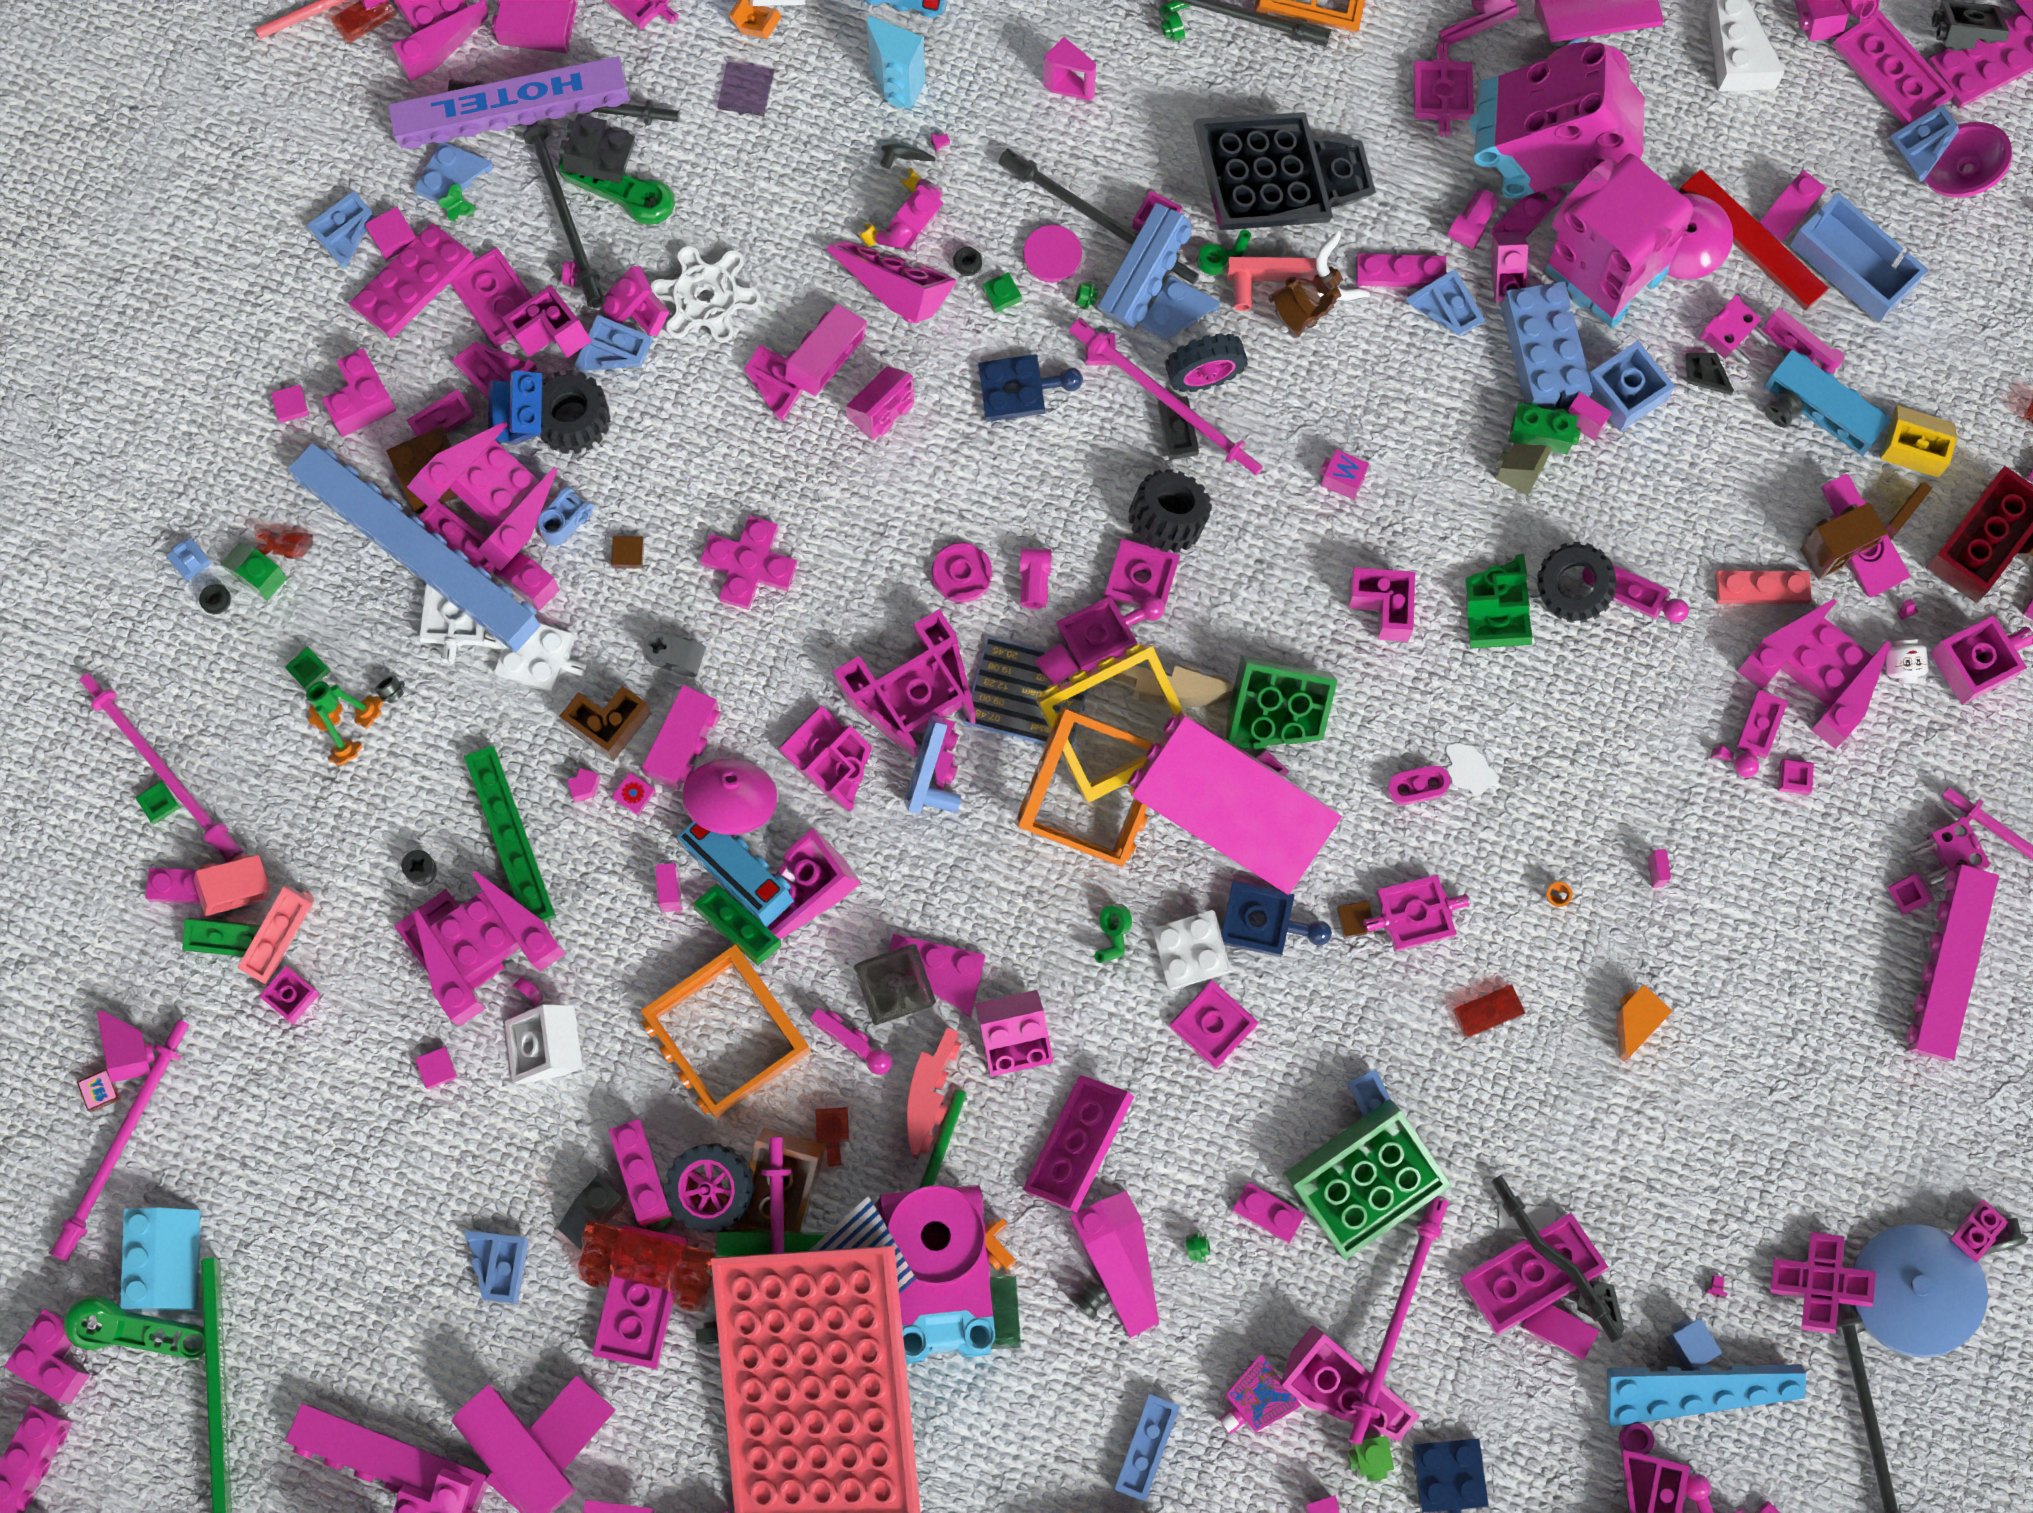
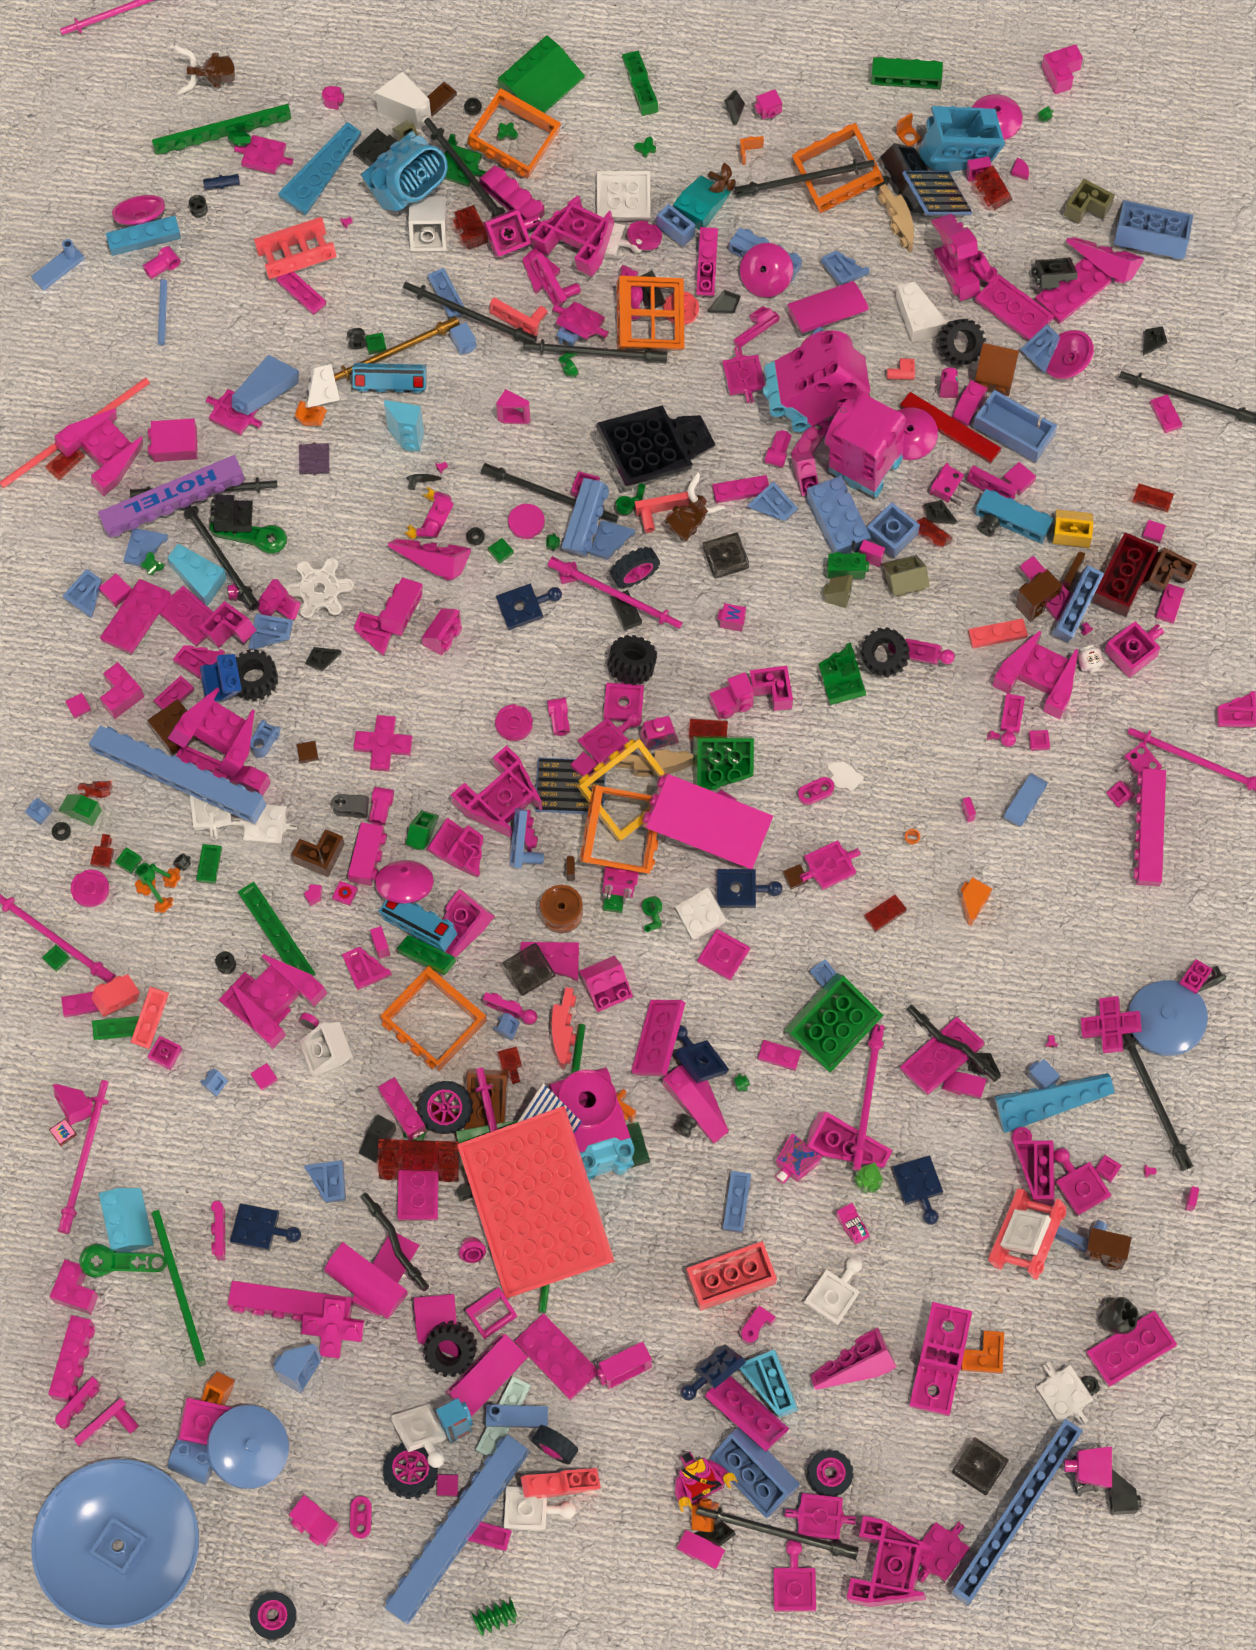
camera: 10 degrees left, 5 degrees down
none -> dark pink tile [70,869,110,907]
none -> clear red plate [90,834,114,869]
none -> medium azure wedge [168,543,227,607]
none -> green plate [196,844,222,884]
none -> medium blue tile [200,1068,228,1096]
none -> dark pink plate [211,1201,226,1261]
none -> dark blue plate [230,1203,301,1251]
none -> pearl dark grey piece [305,647,342,671]
none -> dark pink wing [342,947,392,990]
none -> pearl dark grey bar [361,1193,429,1291]
none -> dark pink piece [369,786,394,826]
none -> green slope [406,810,439,850]
none -> dark pink cone [459,1237,486,1263]
none -> medium blue tile [493,1013,520,1040]
none -> dark orange wheel [540,884,583,934]
none -> reddish brown tile [567,856,575,881]
none -> dark pink piece [602,867,639,902]
none -> green plate [603,893,624,913]
none -> dark pink torso [639,716,679,751]
none -> dark blue plate [675,1025,729,1083]
none -> clear red plate [689,719,728,739]
none -> clear smoke brick [703,532,749,579]
none -> dark pink brick [709,672,754,720]
none -> olive slope [881,555,930,596]
none -> coral piece [887,358,915,380]
none -> clear red plate [916,517,953,547]
none -> black tyre [936,319,986,365]
none -> dark pink leg [939,368,959,398]
none -> dark orange slope [975,343,1019,396]
none -> dark pink piece [1003,462,1036,496]
none -> medium blue beam [1004,773,1048,827]
none -> medium blue brick [1052,565,1104,643]

